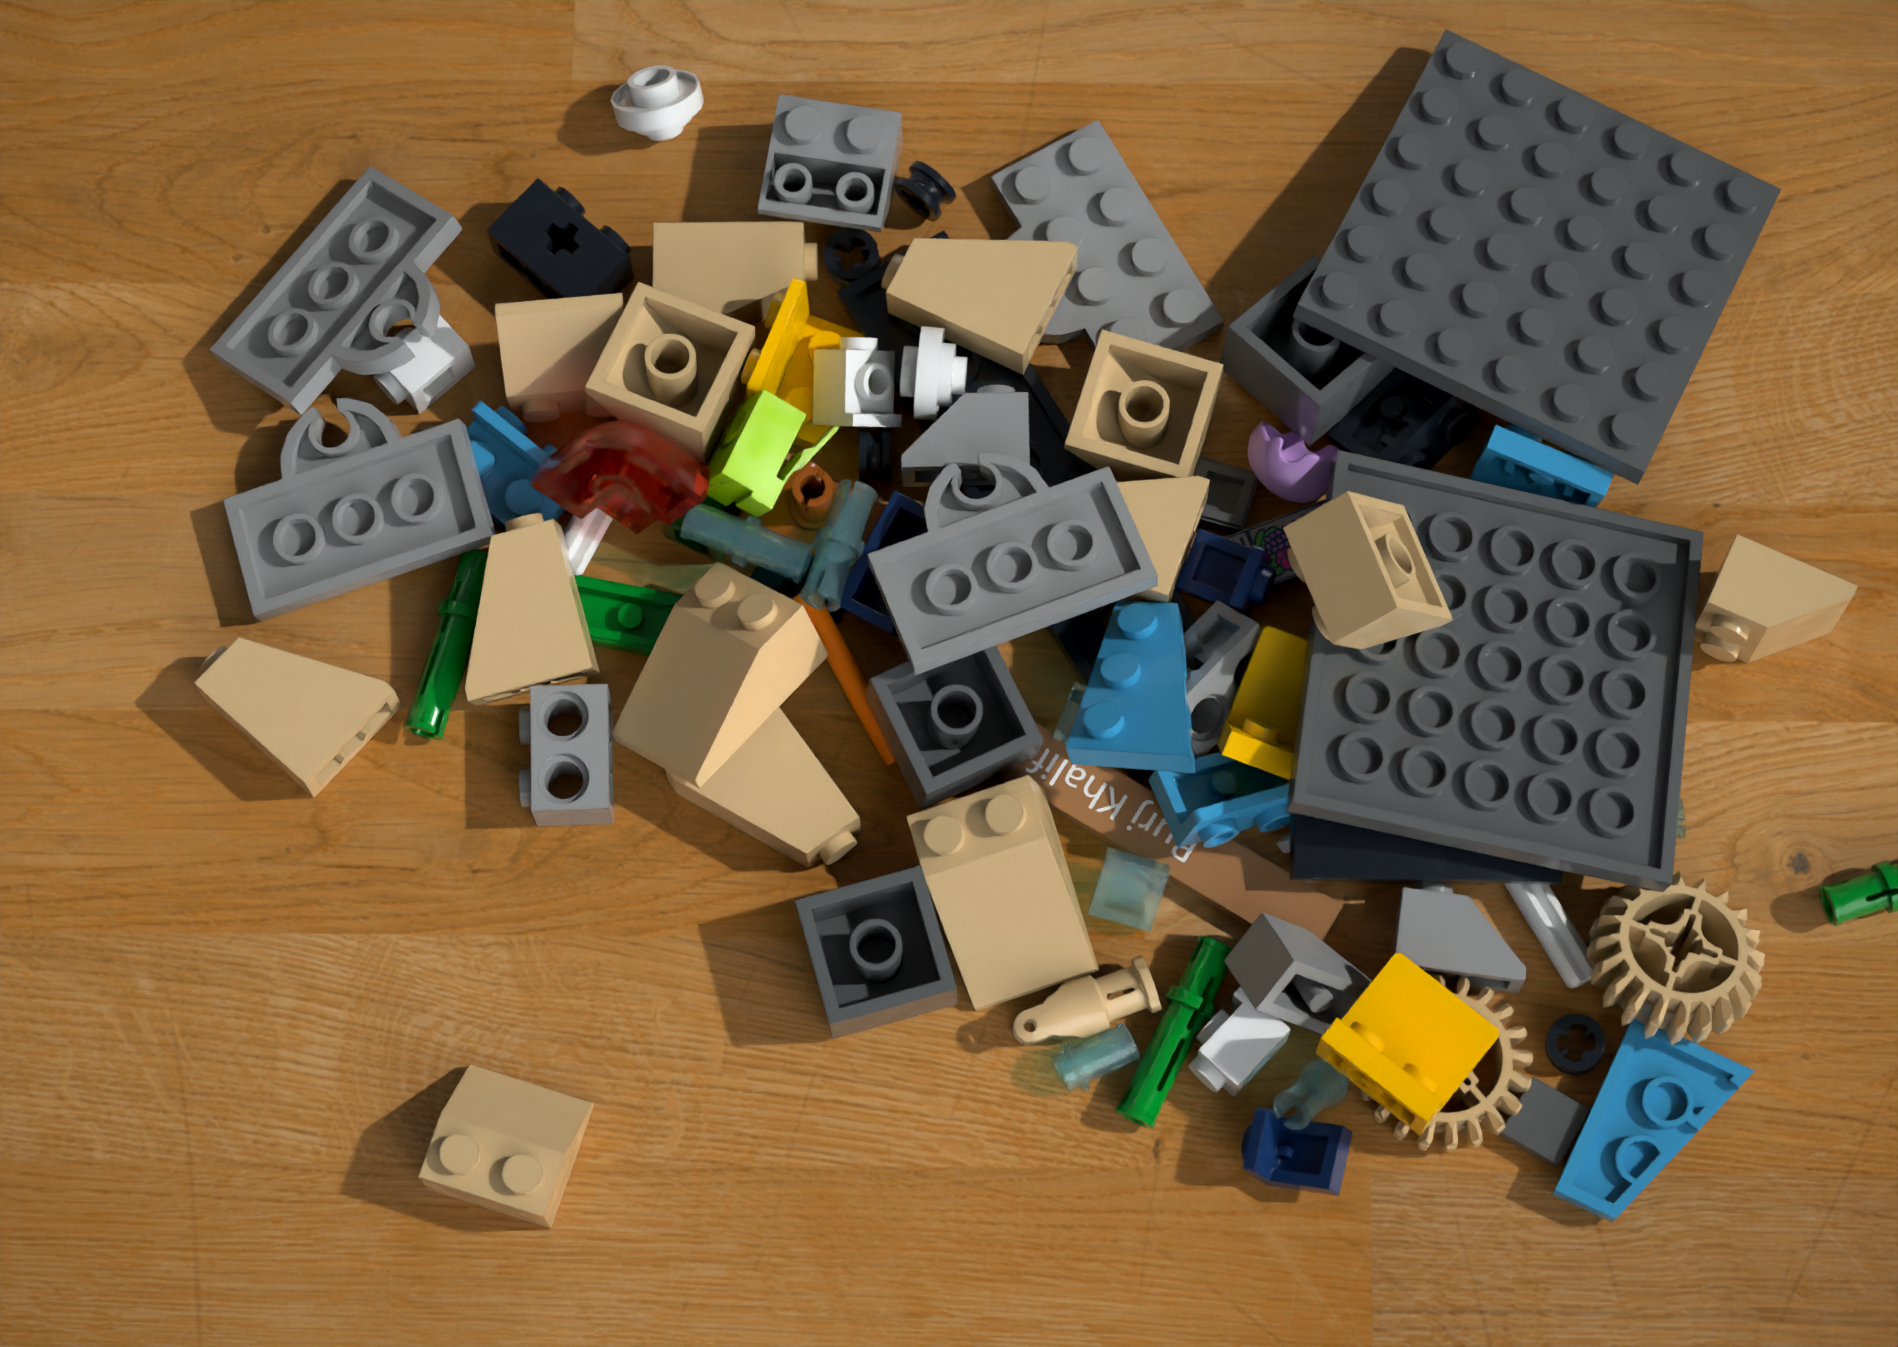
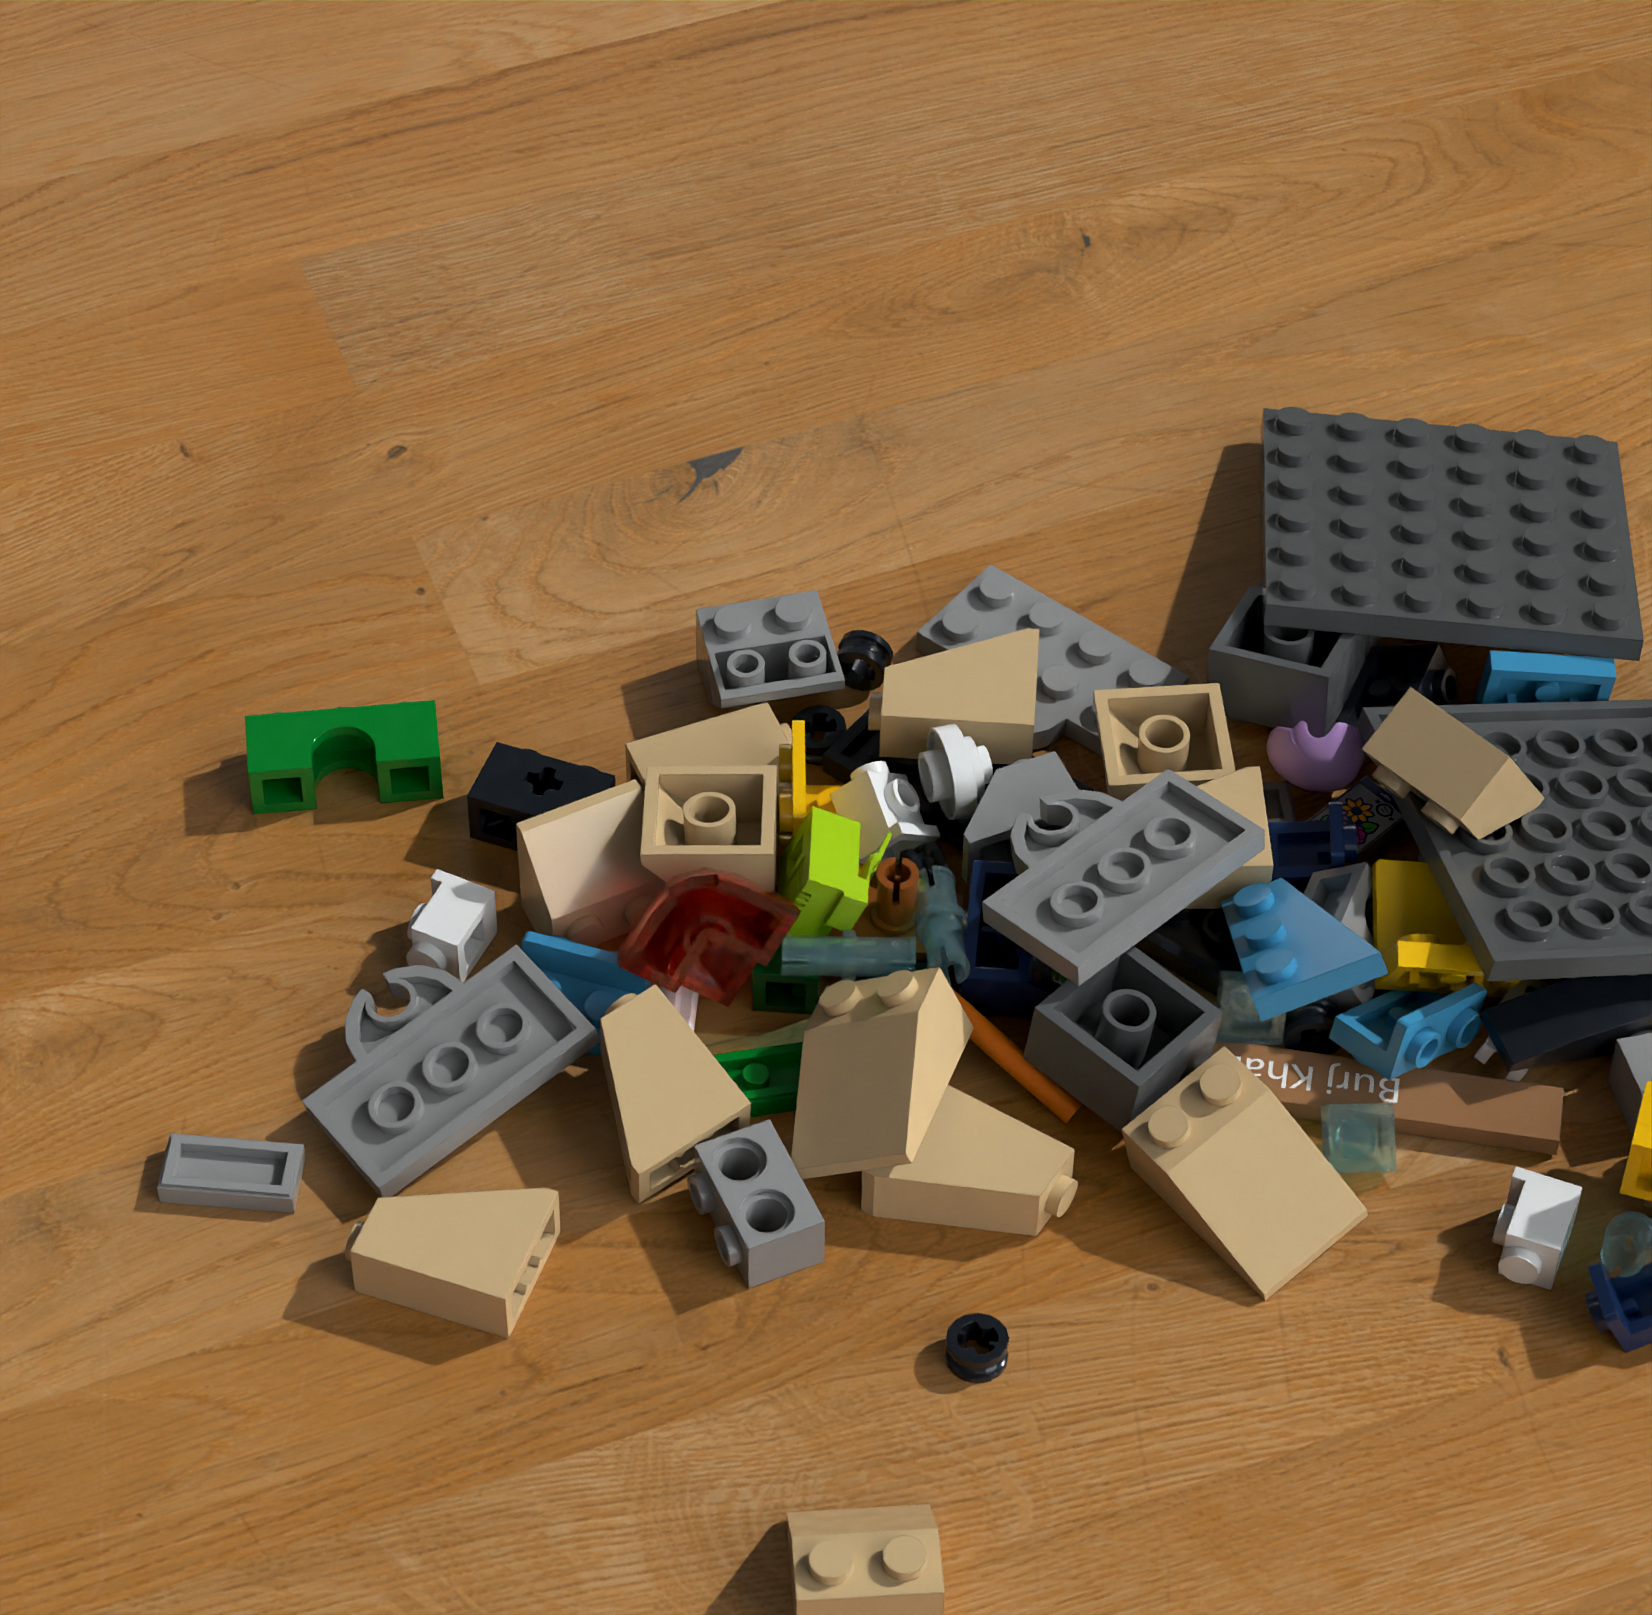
camera: 25 degrees left, 25 degrees down
light grey plate [210,166,462,416] -> none
green pin [403,549,488,740] -> none
white plate [611,65,704,141] -> none
dark grey brick [795,865,958,1039] -> none
tan piece [1012,955,1161,1045] -> none
clear light blue pin [1052,1023,1140,1092] -> none
green pin [1115,936,1233,1129] -> none
light grey slope [1224,912,1372,1034] -> none
none -> light grey tile [157,1133,306,1213]
none -> green arch [245,700,444,815]
none -> black bush [945,1313,1009,1384]

